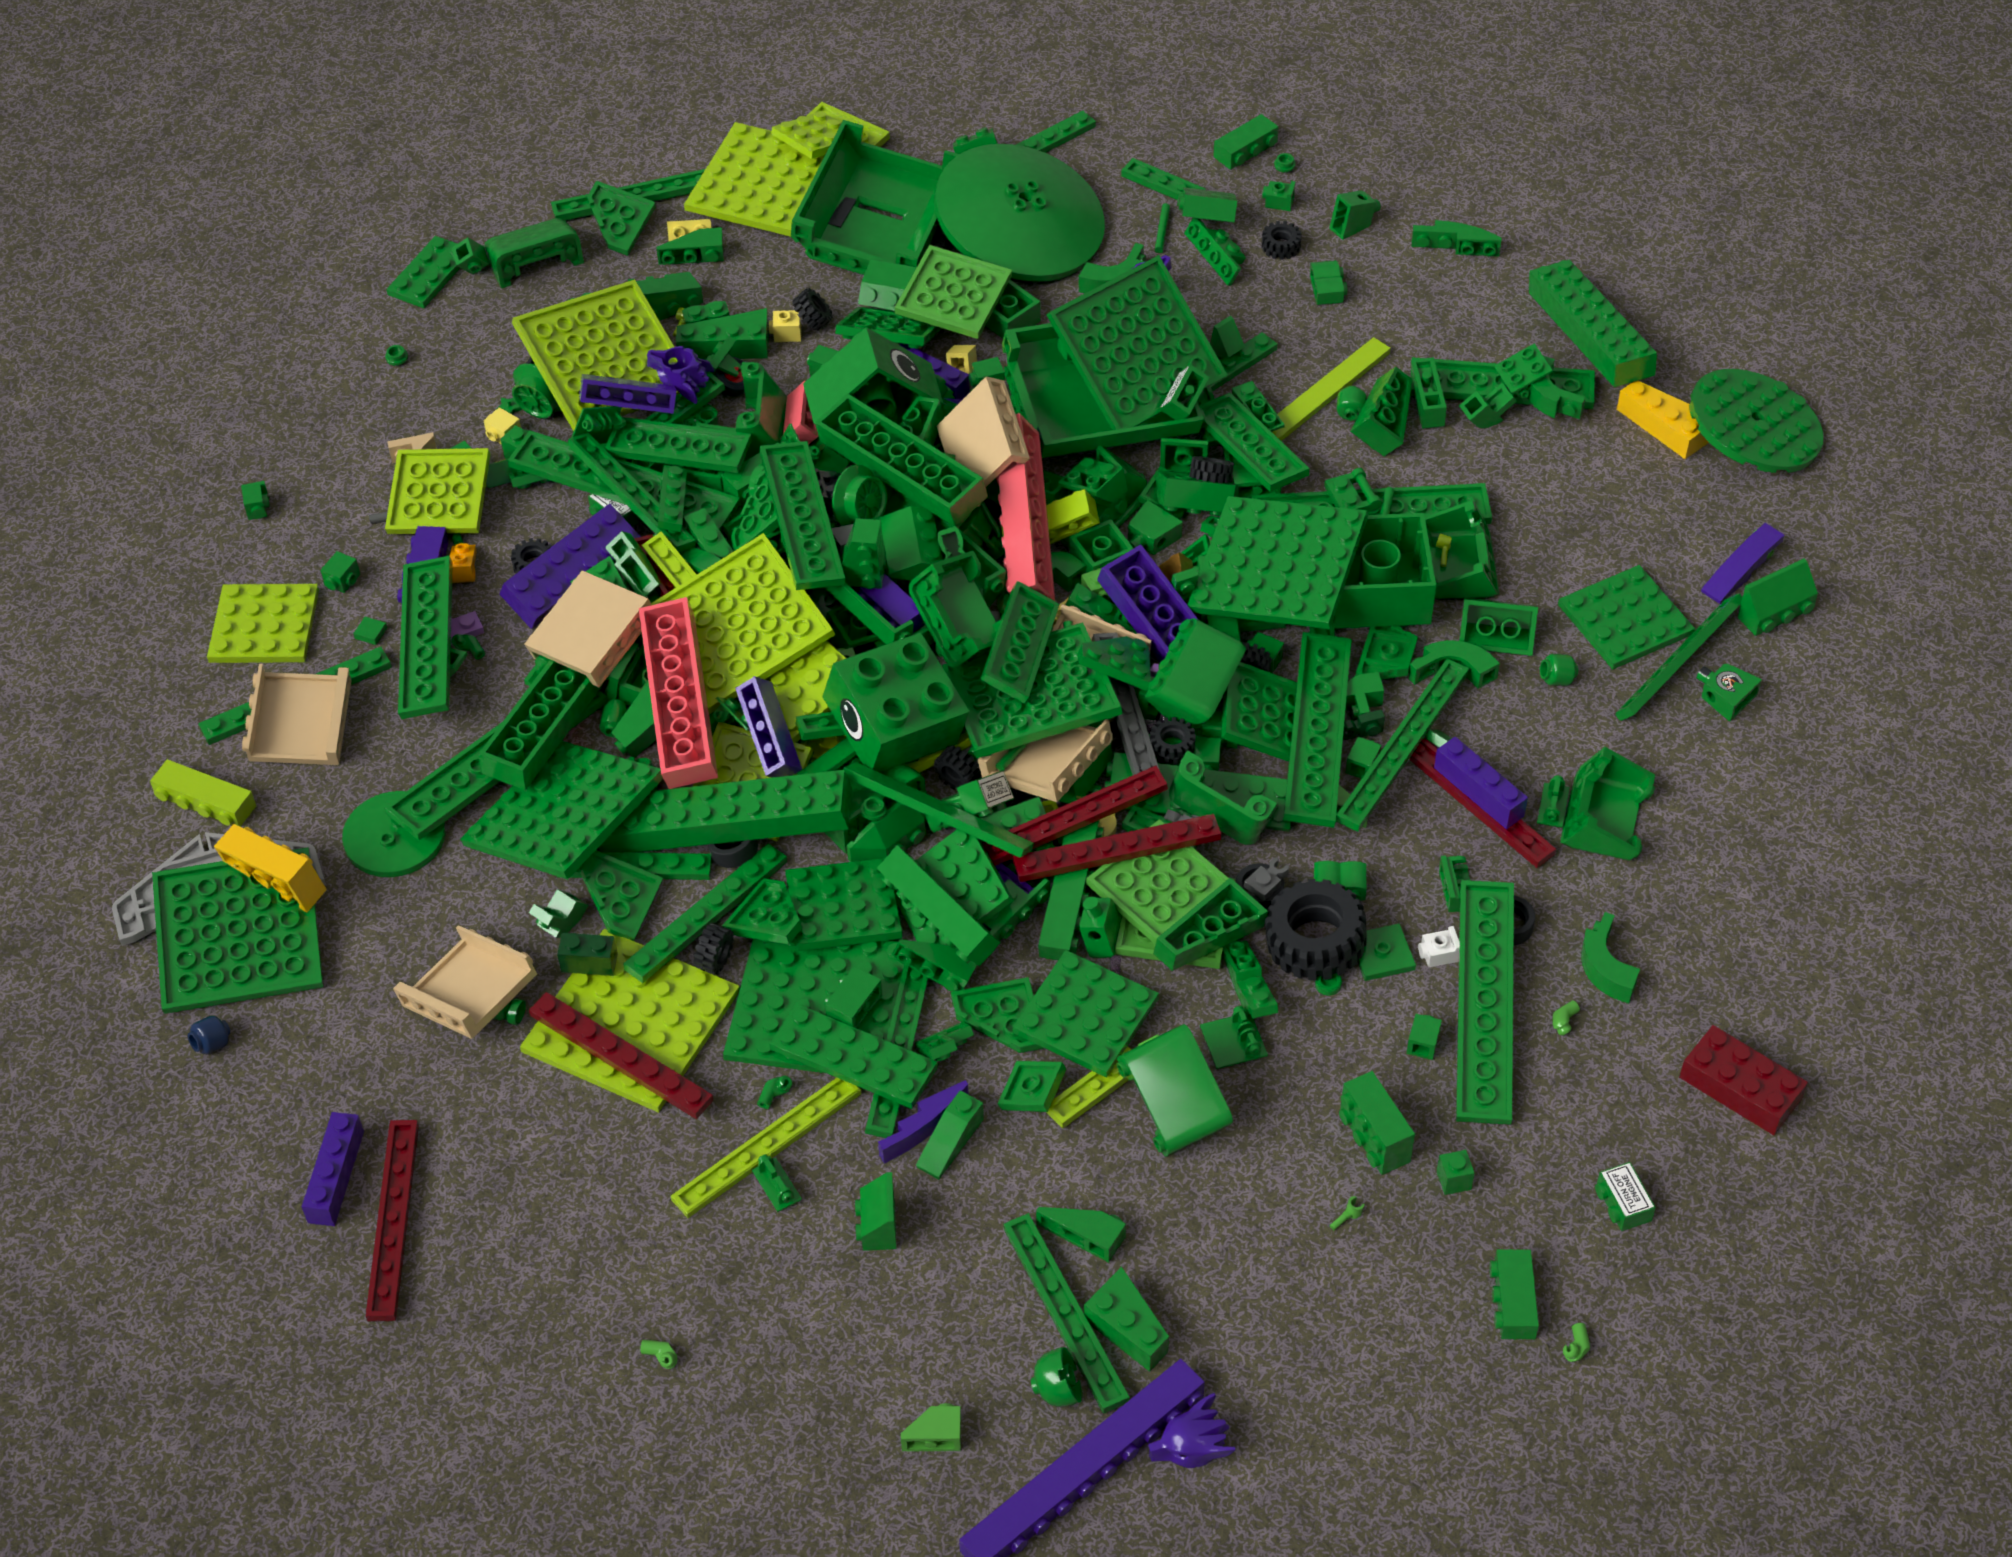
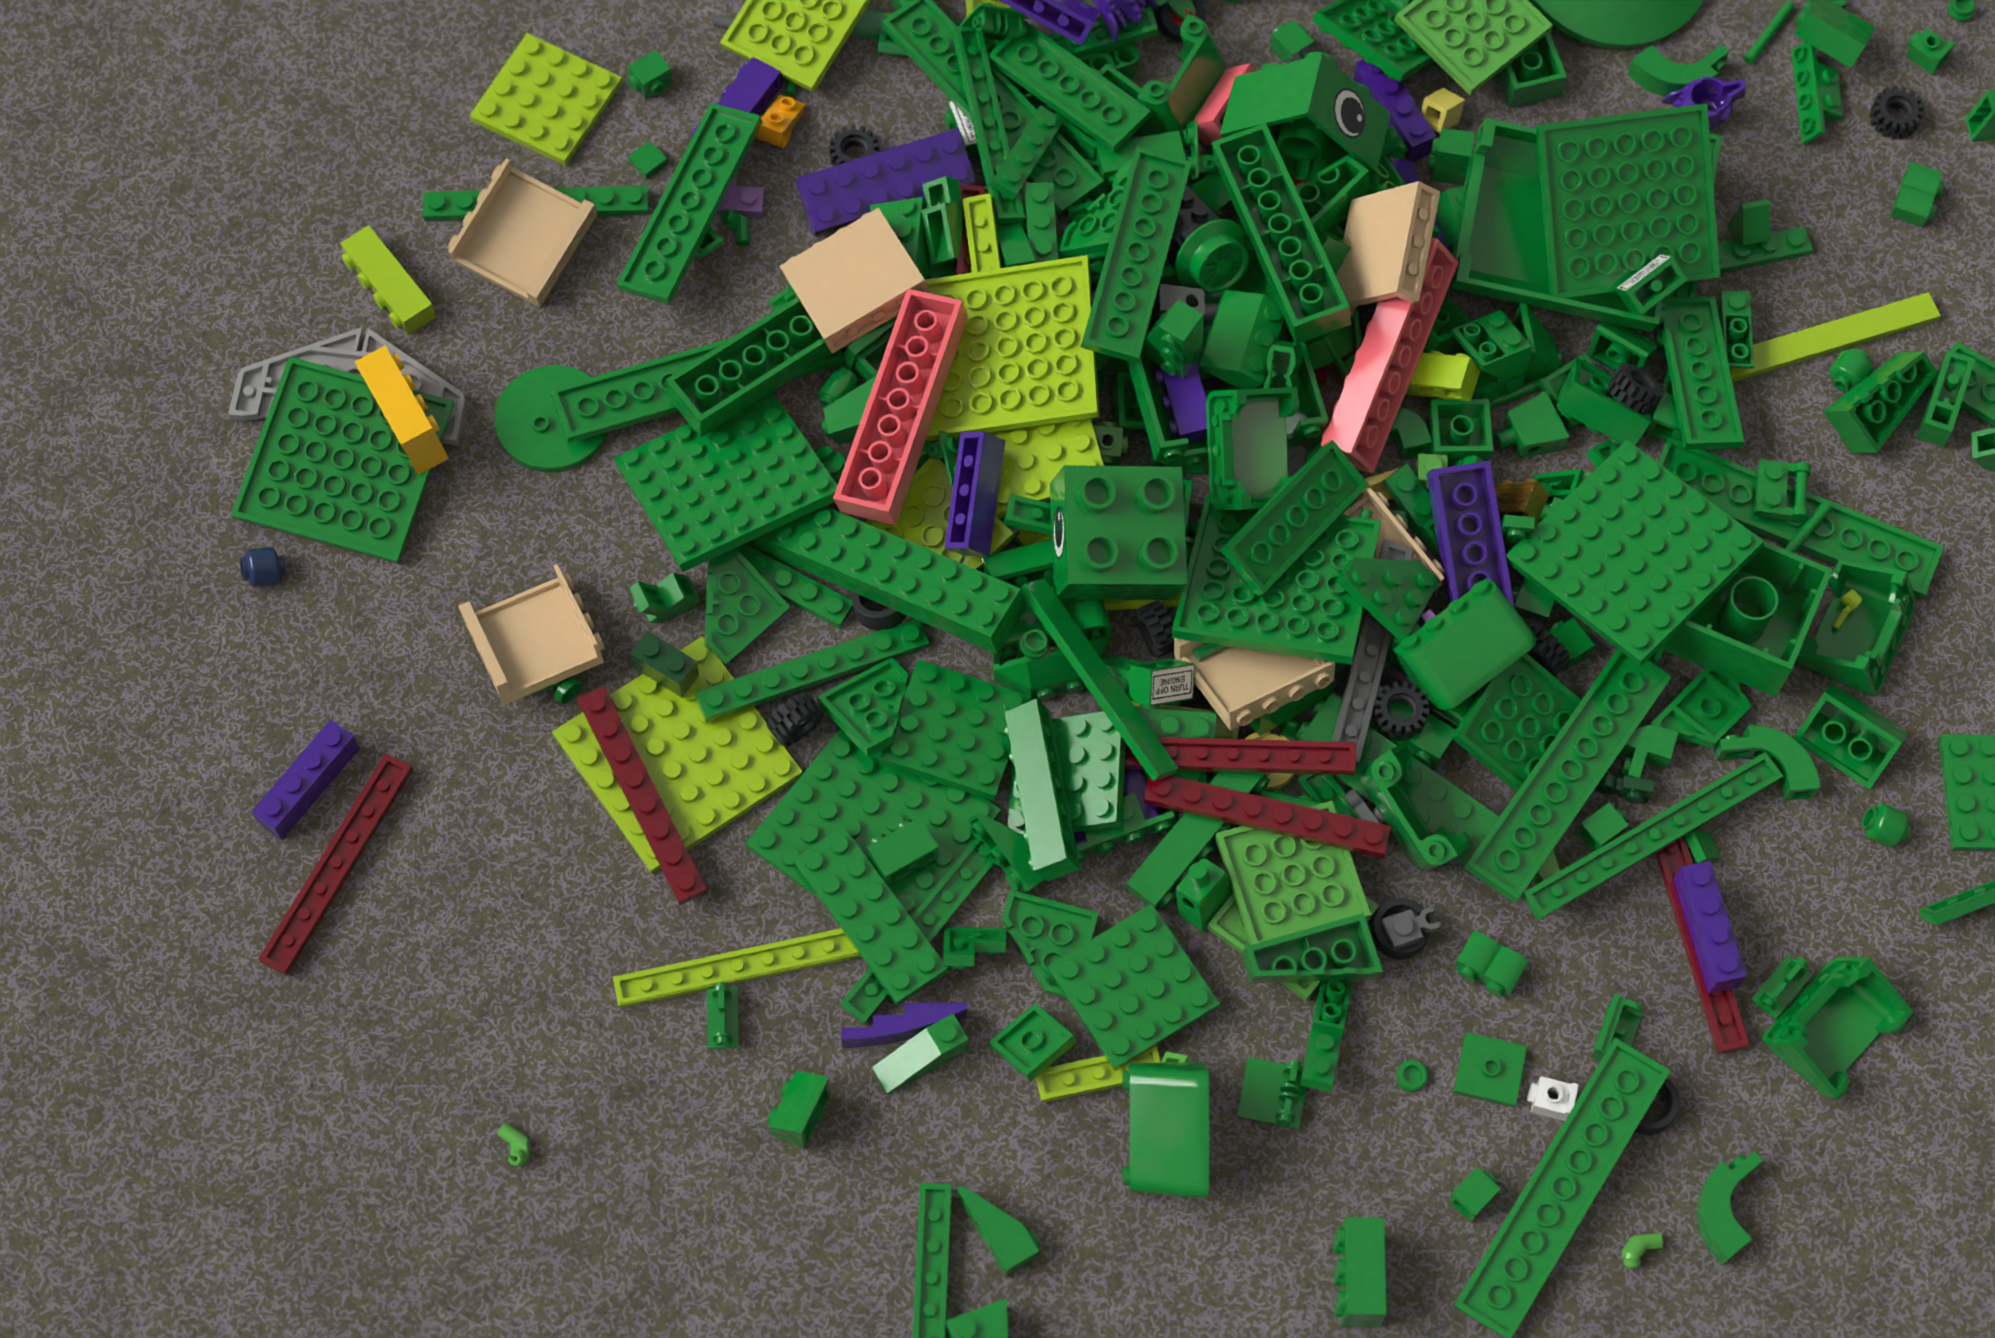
camera: 25 degrees right, 15 degrees up
green arm [757,1076,793,1109] -> none
black tyre [1265,879,1367,981] -> none

